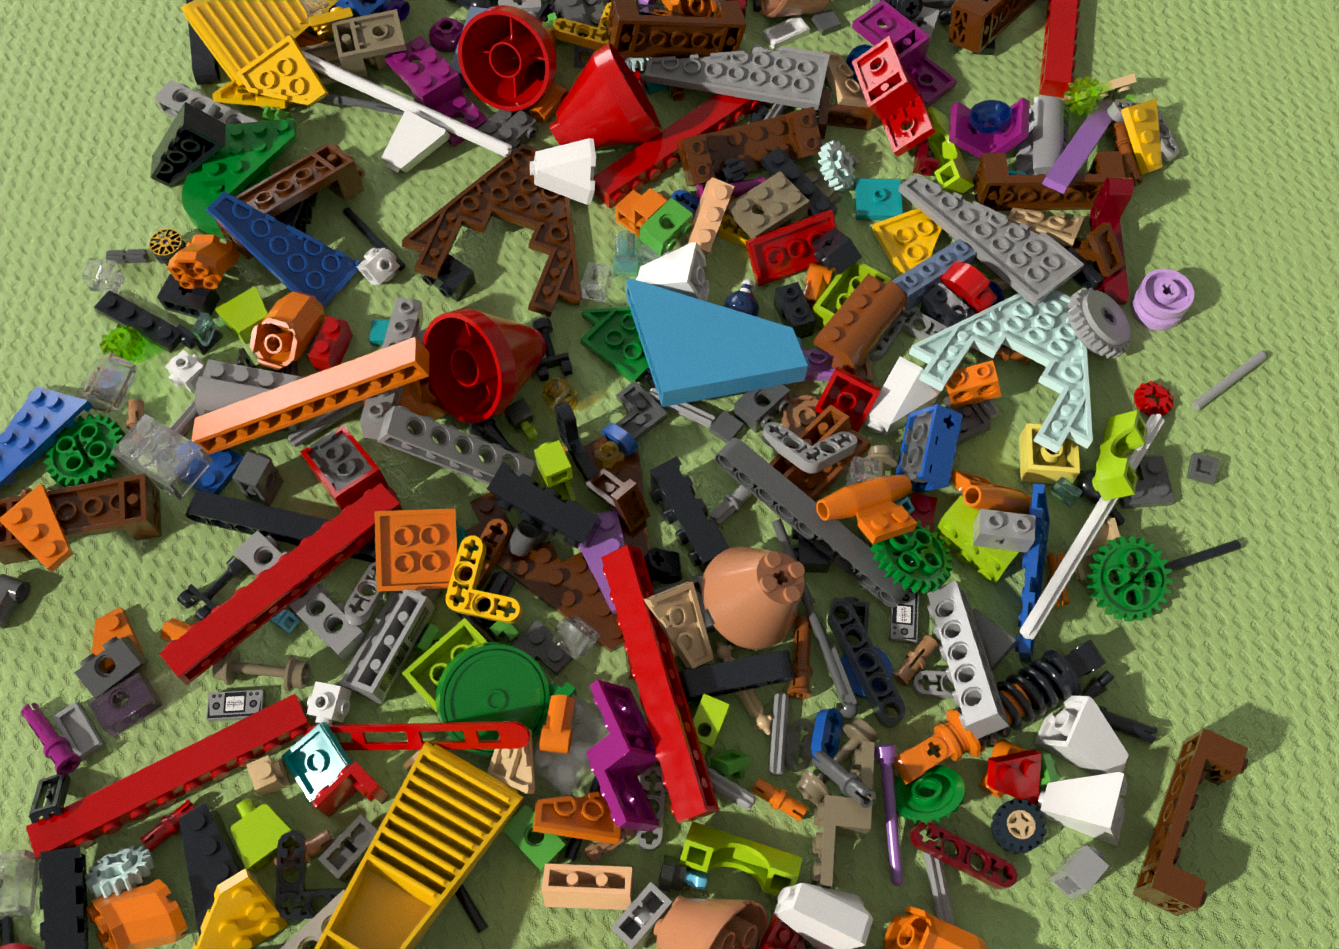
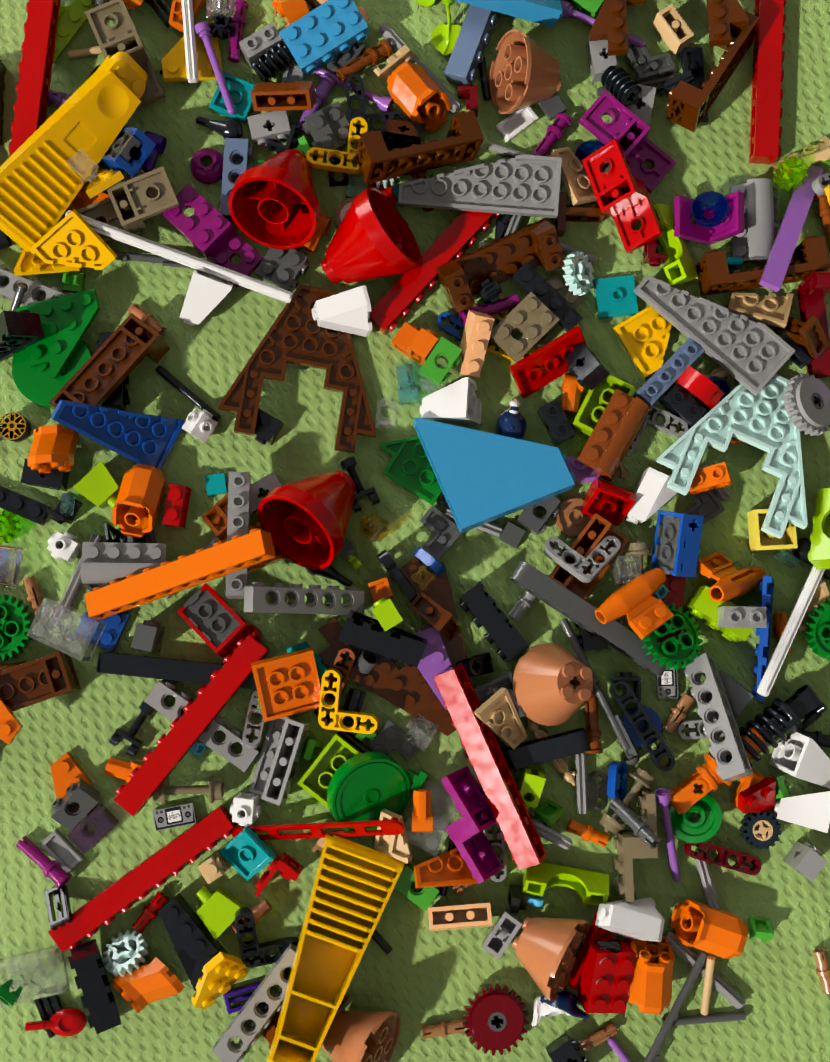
camera: 10 degrees left, 20 degrees up
dark grey brick [318,814,378,883] -> none
none -> magenta pin [531,112,572,156]

